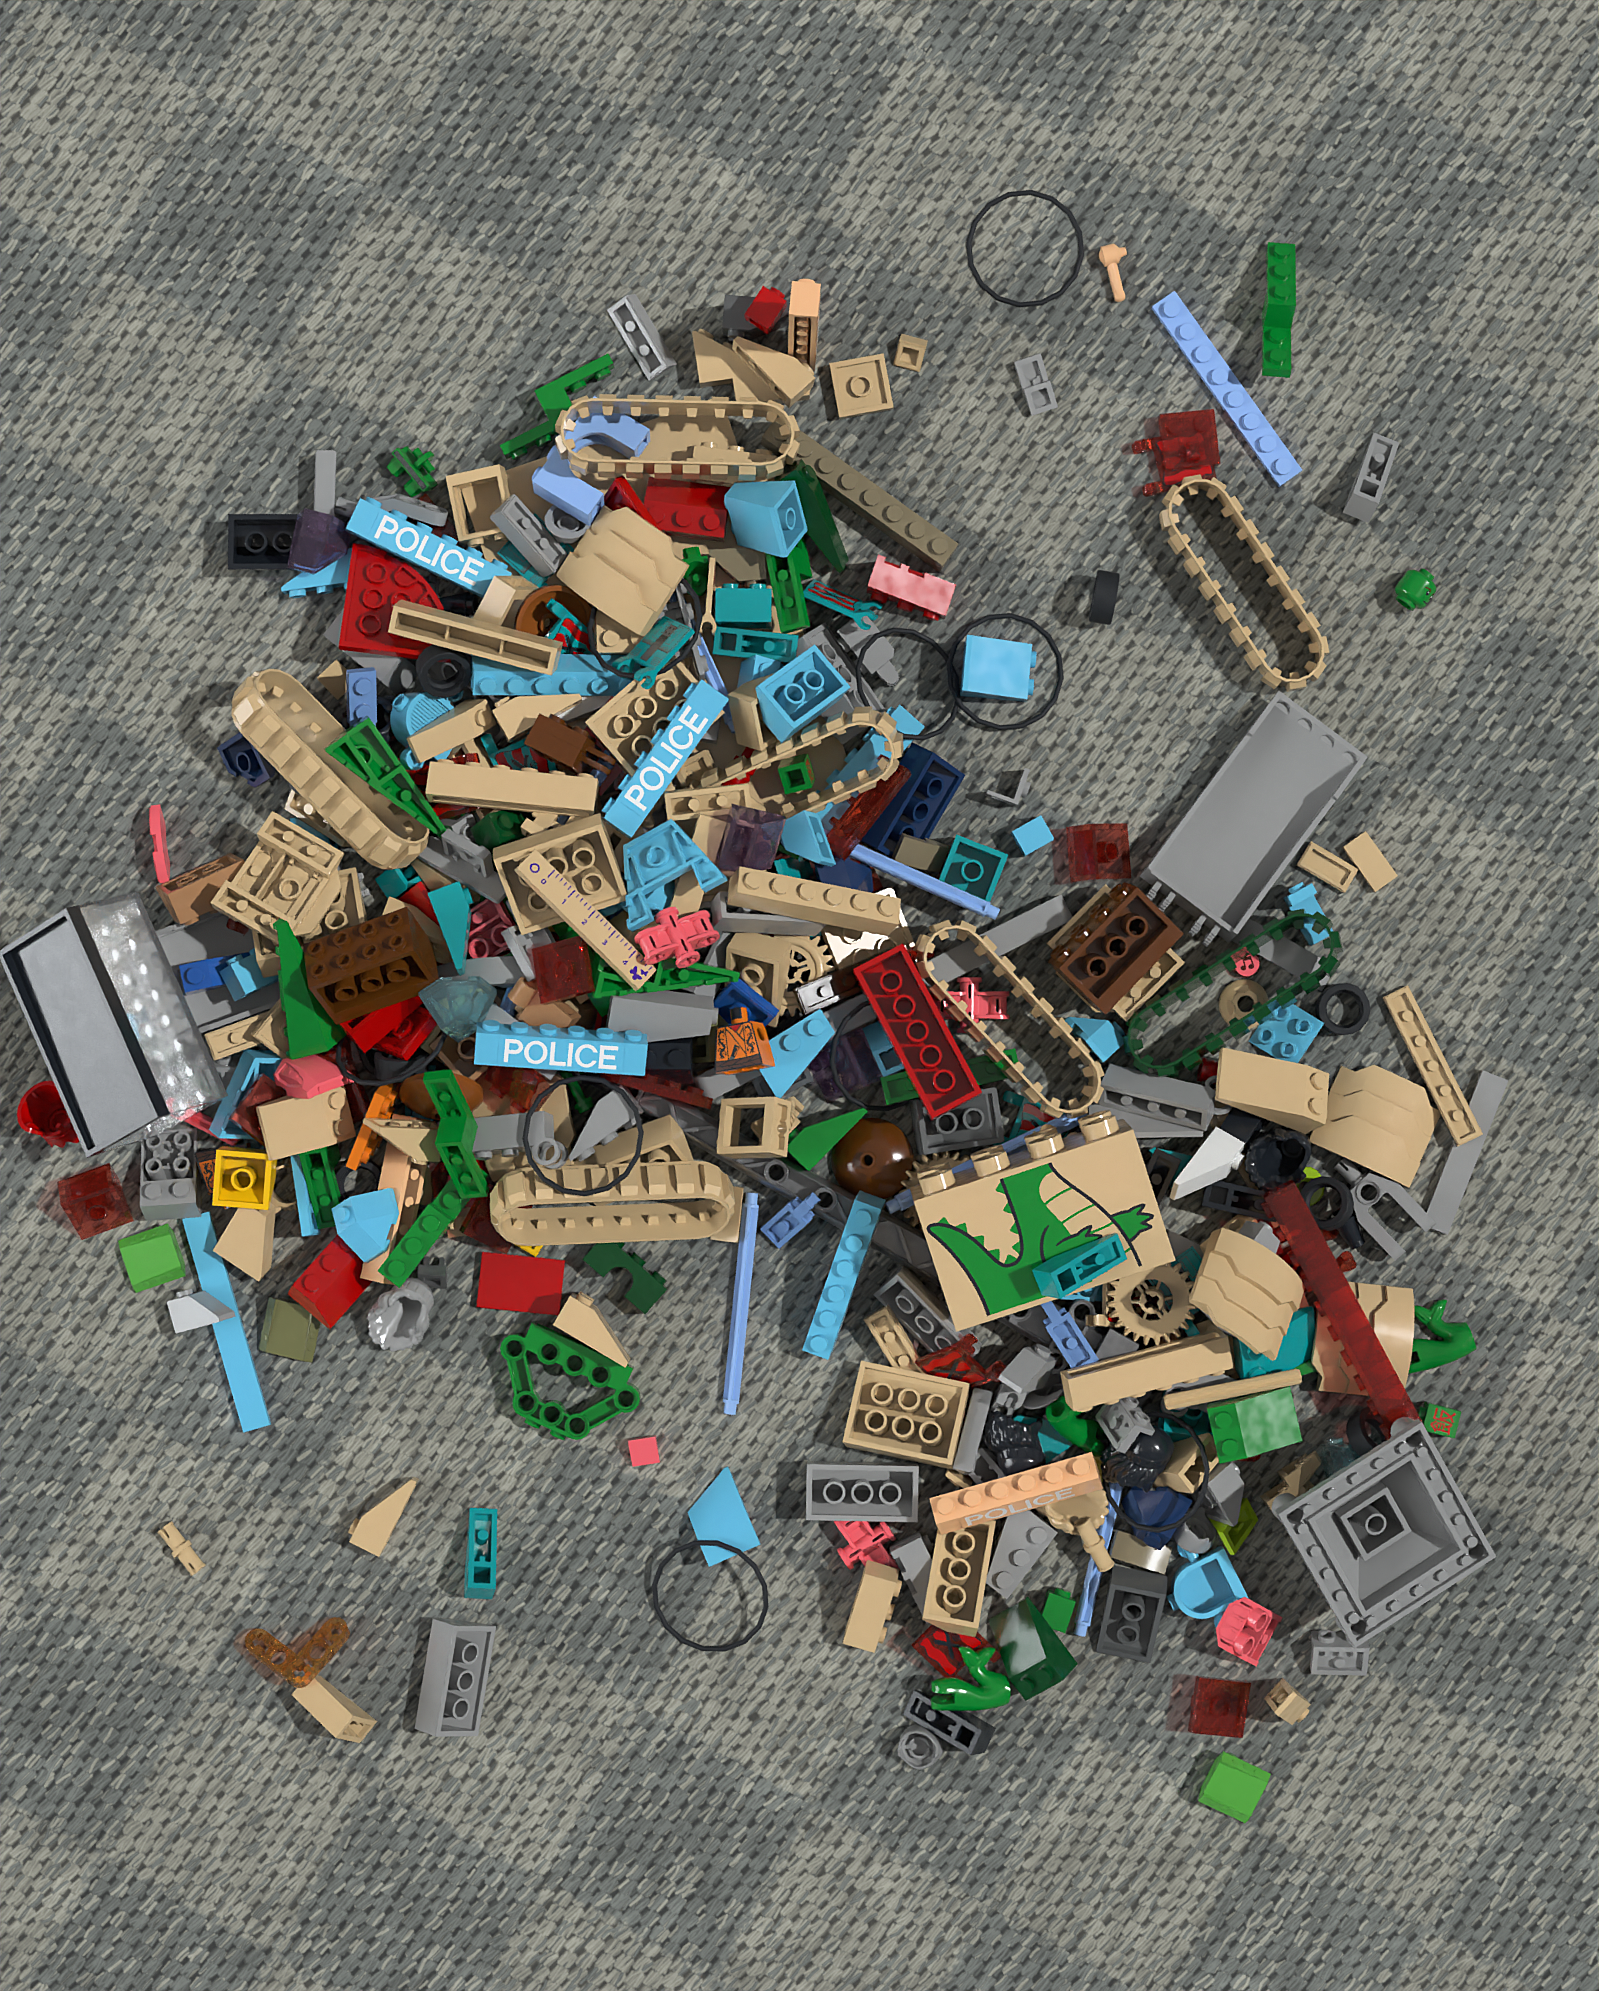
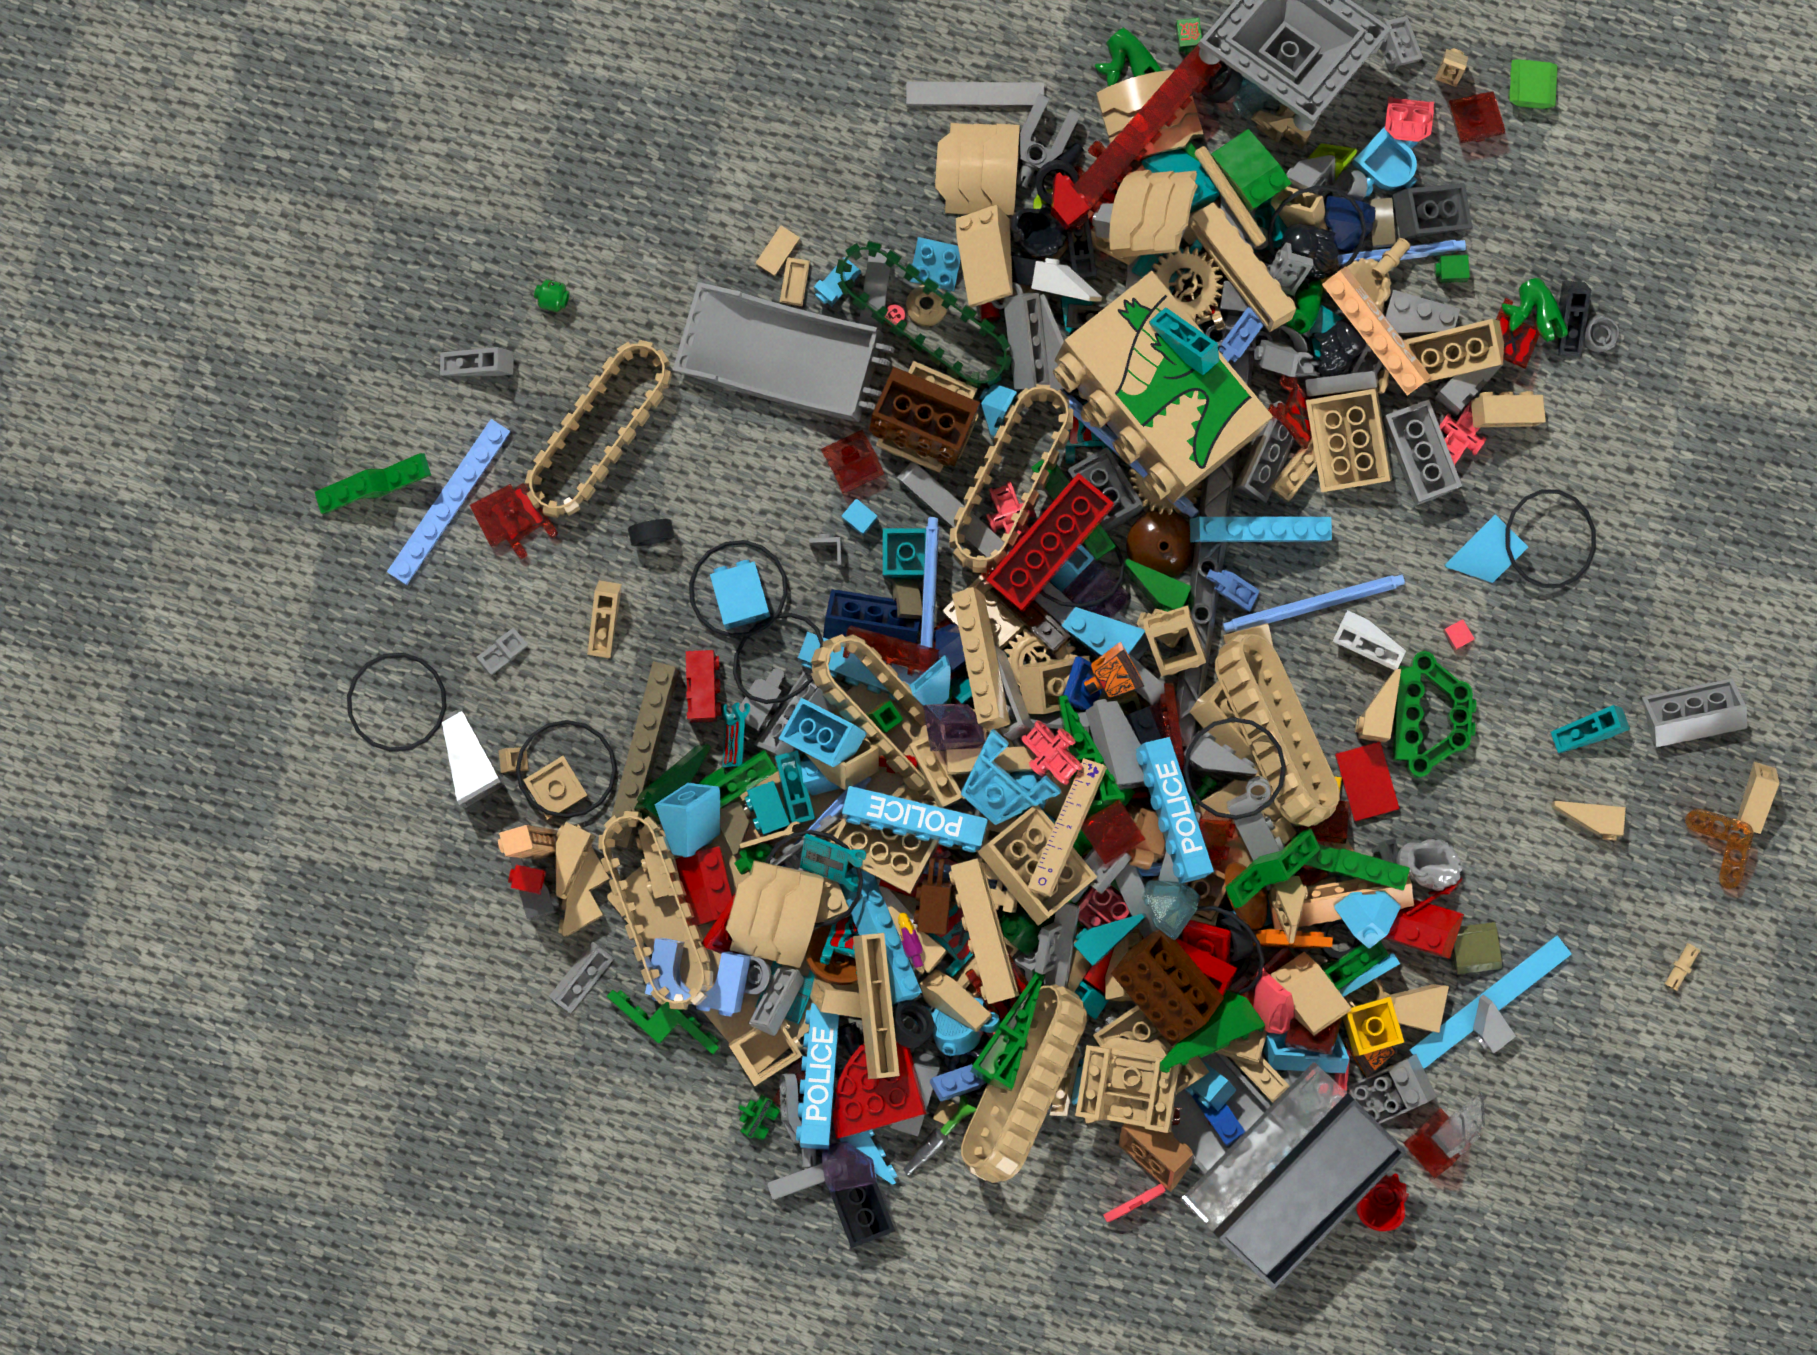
camera: 110 degrees left, 5 degrees down
bright green slope [118,1224,186,1293] -> none
dark blue slope [217,732,276,788] -> none
dark green arch [582,1242,668,1314] -> none
dark green slope [989,1596,1078,1701] -> none
light nougat piece [1099,243,1127,302] -> none
black tyre [1315,983,1370,1035] -> none
tan tile [1383,985,1483,1147] -> none
none -> slope [442,710,505,808]
none -> black piece [516,720,617,818]
none -> tan slope [587,580,622,658]
none -> magenta piece [898,913,924,968]
none -> flat silver piece [903,1095,977,1175]
none -> red slope [1051,172,1090,230]
none -> white slope [1333,610,1406,670]
none -> red piece [1406,878,1462,916]
none -> clear slope [1431,1092,1485,1158]

